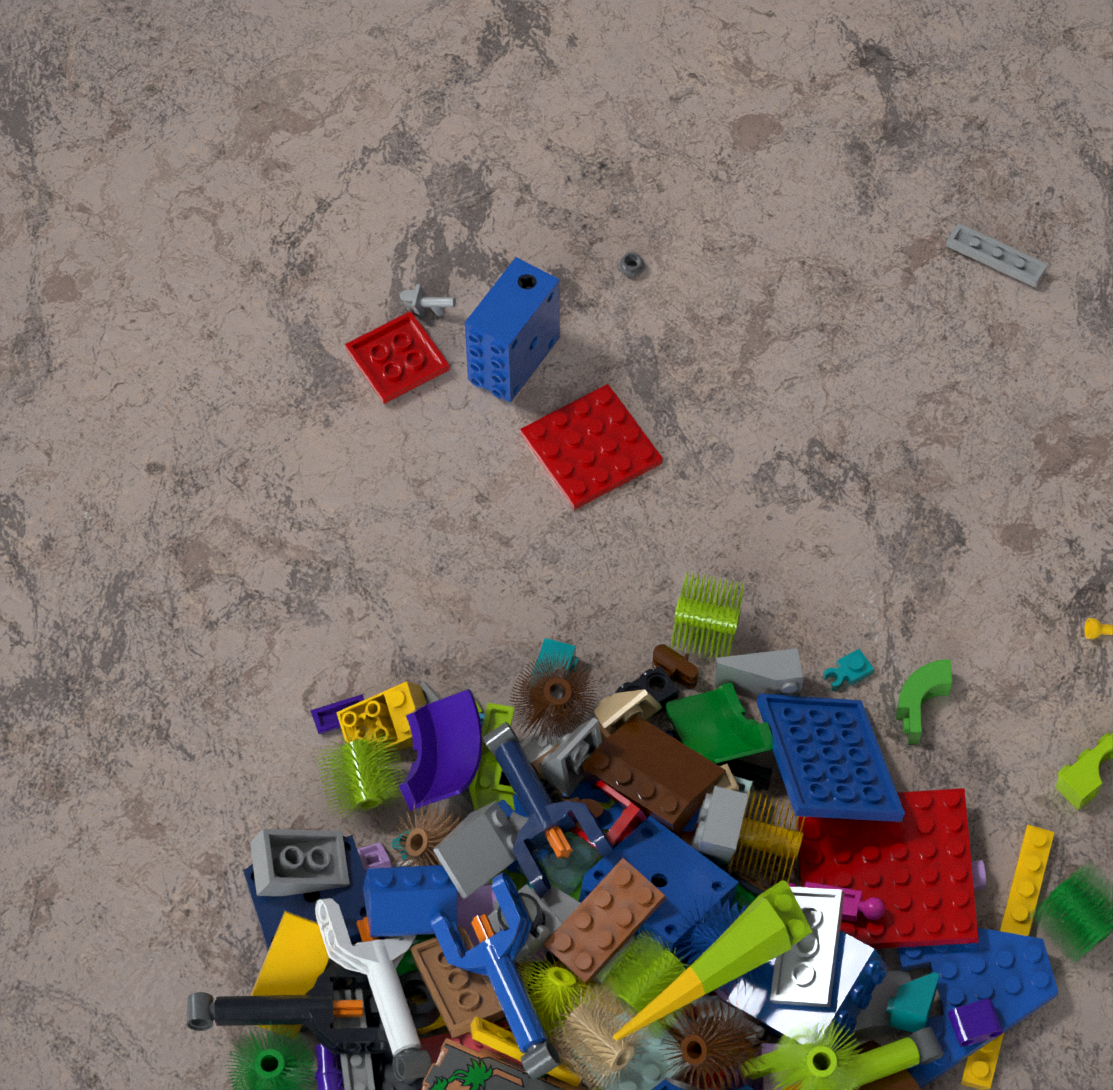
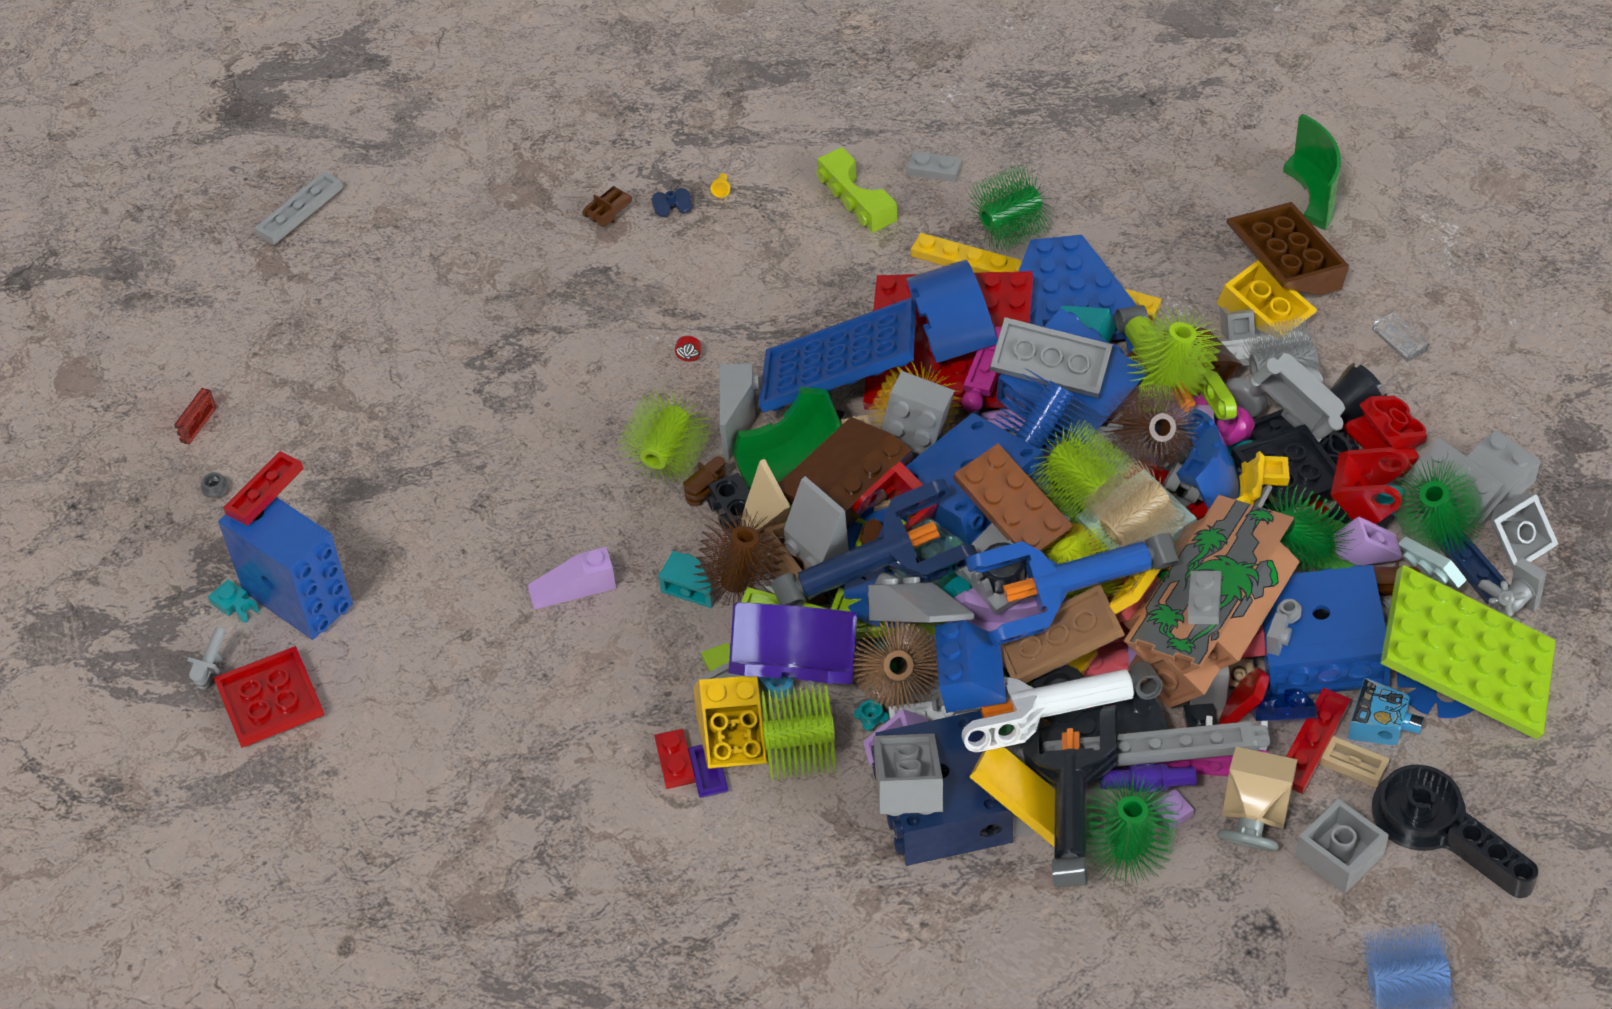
camera: 80 degrees left, 10 degrees down
red plate [520,384,663,510] -> none
lime plate [613,880,812,1040] -> none
teal plate [823,648,874,691] -> none
bright green arch [896,659,952,744] -> none
dark purple piece [948,999,1004,1047] -> none
none -> clear red tile [174,388,217,445]
none -> red plate [223,451,304,526]
none -> lavender slope [528,547,616,609]
none -> reddish brown arm [582,186,632,227]
none -> dark blue piece [652,188,692,217]
none -> red plate [654,728,695,789]
none -> tile [675,336,702,362]
none -> blue panel [906,260,998,363]

